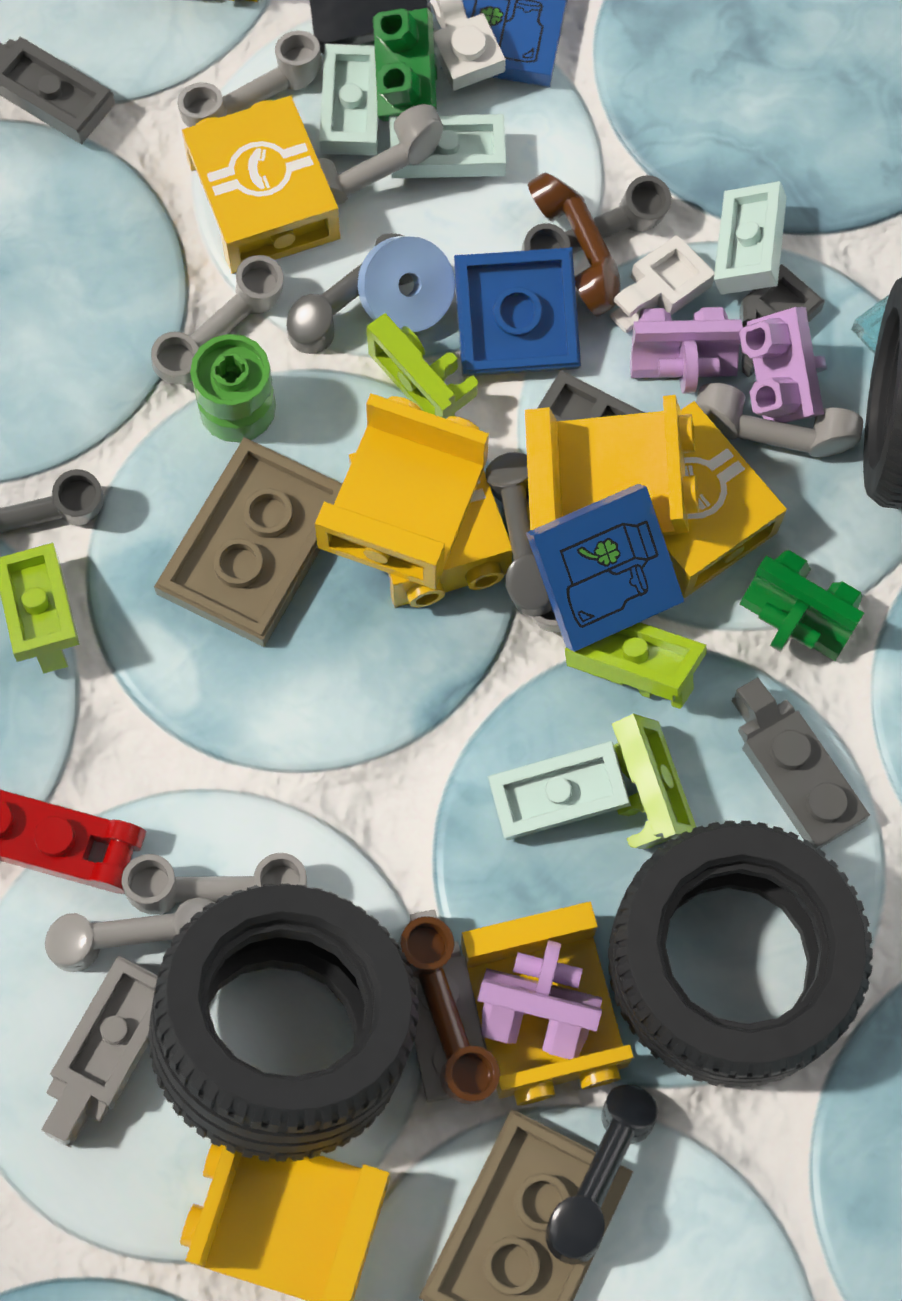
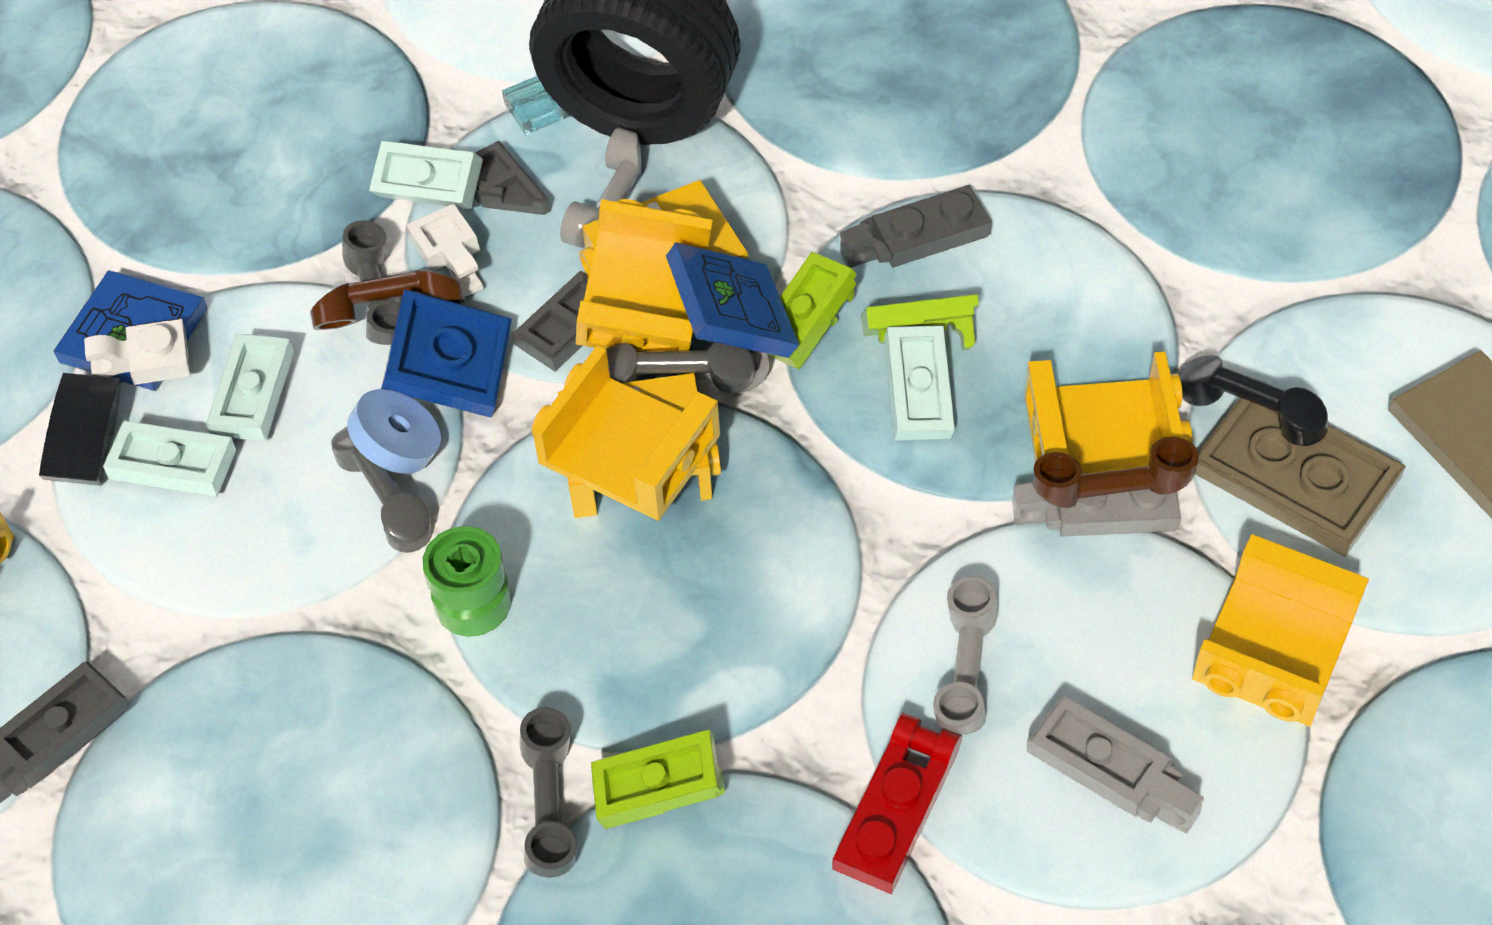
camera: 75 degrees left, 15 degrees down
light grey bar [45,897,215,972] -> none
black tyre [148,883,419,1162] -> none
light grey bar [151,255,284,384] -> none
dark tan tile [154,437,342,647] -> none
light grey bar [177,31,322,127] -> none
yellow panel [181,95,340,274] -> none
light grey bar [318,104,443,205] -> none
lime plate [366,313,478,419] -> none
green hips [373,8,438,122] -> none
lavender hips [478,940,602,1059] -> none
black tyre [608,821,873,1087] -> none
lavender hips [630,307,743,394] -> none
lavender hips [739,307,827,423] -> none
green hips [739,550,864,661] -> none

